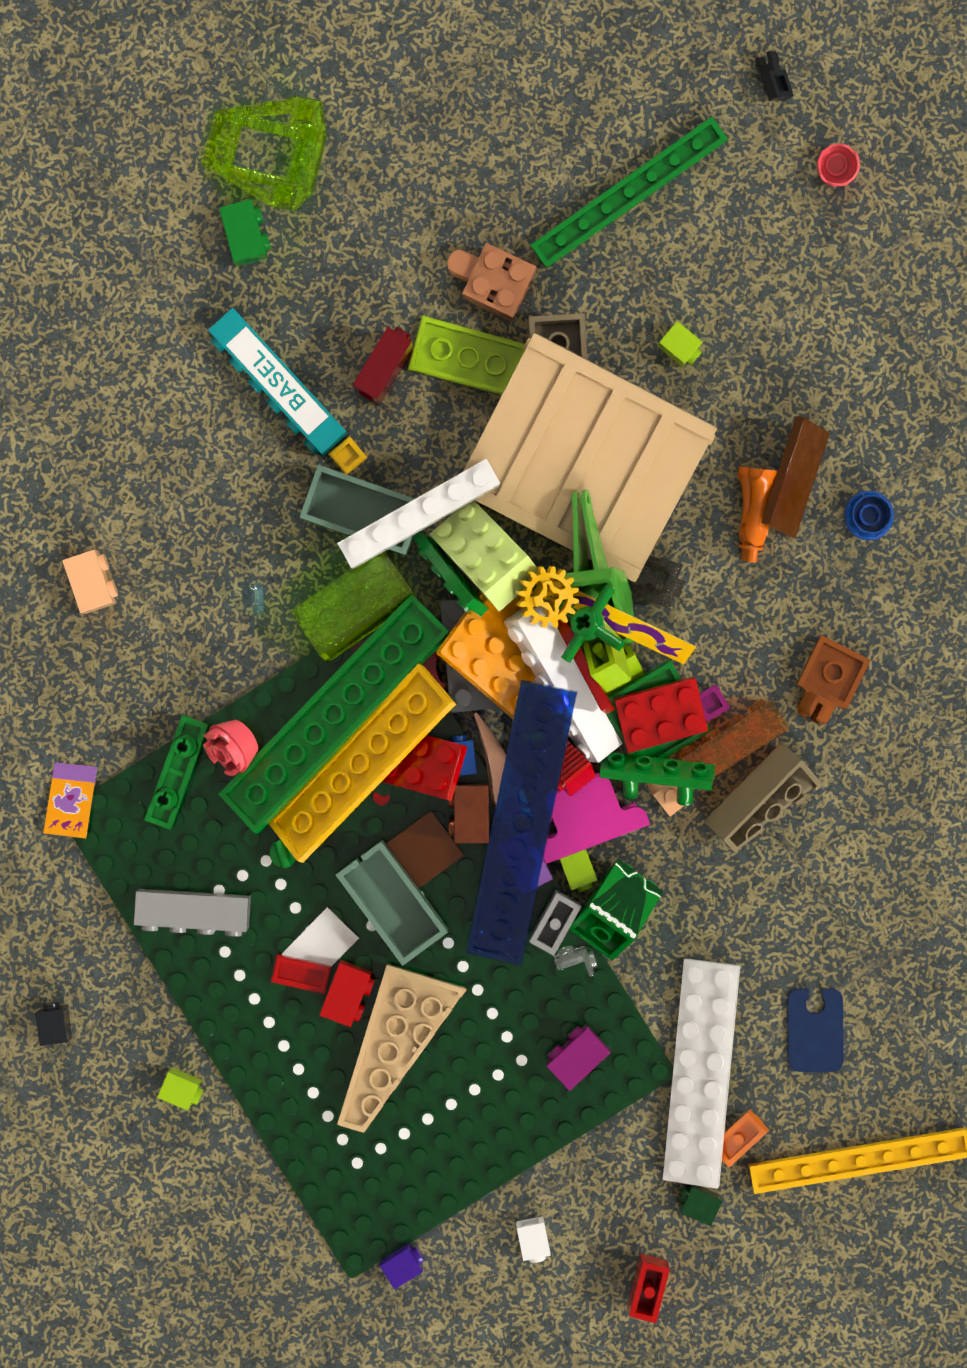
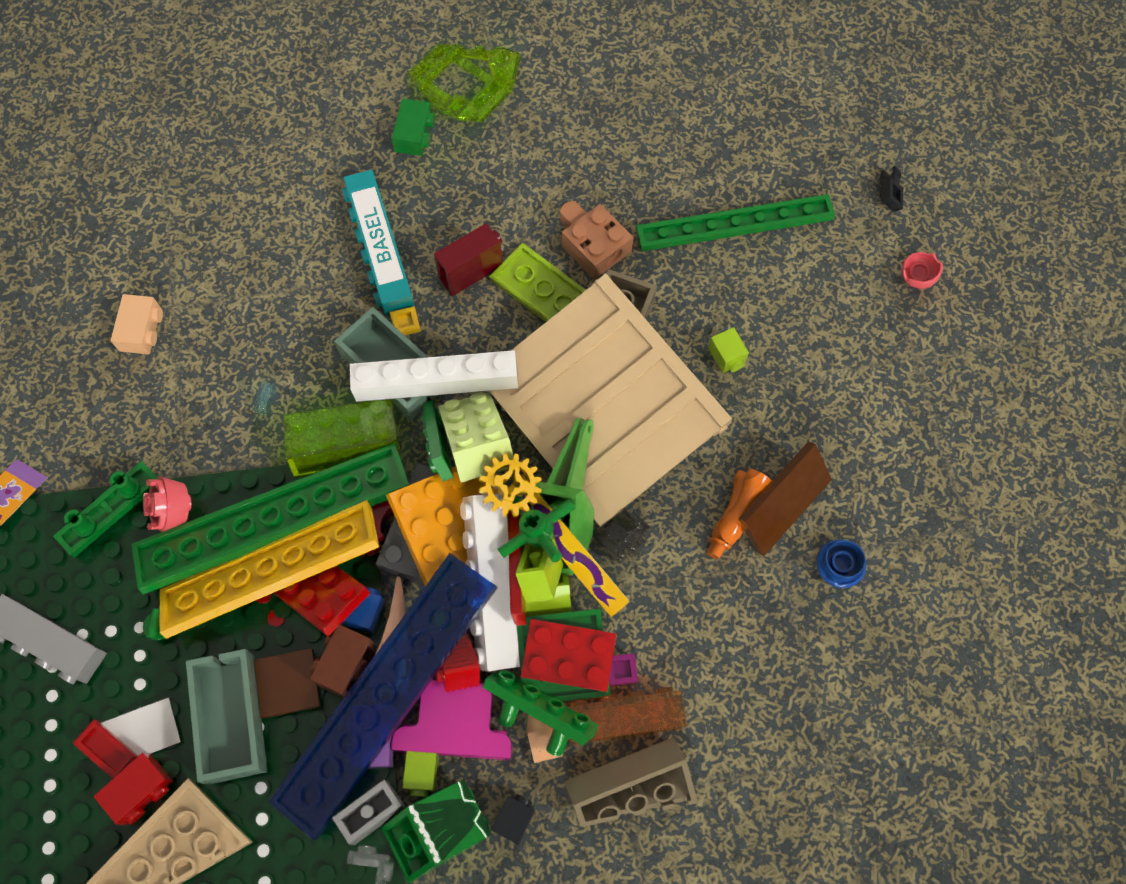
camera: 20 degrees right, 20 degrees down
dark orange plate [796,635,871,724] -> none
none -> black brick [491,794,535,845]

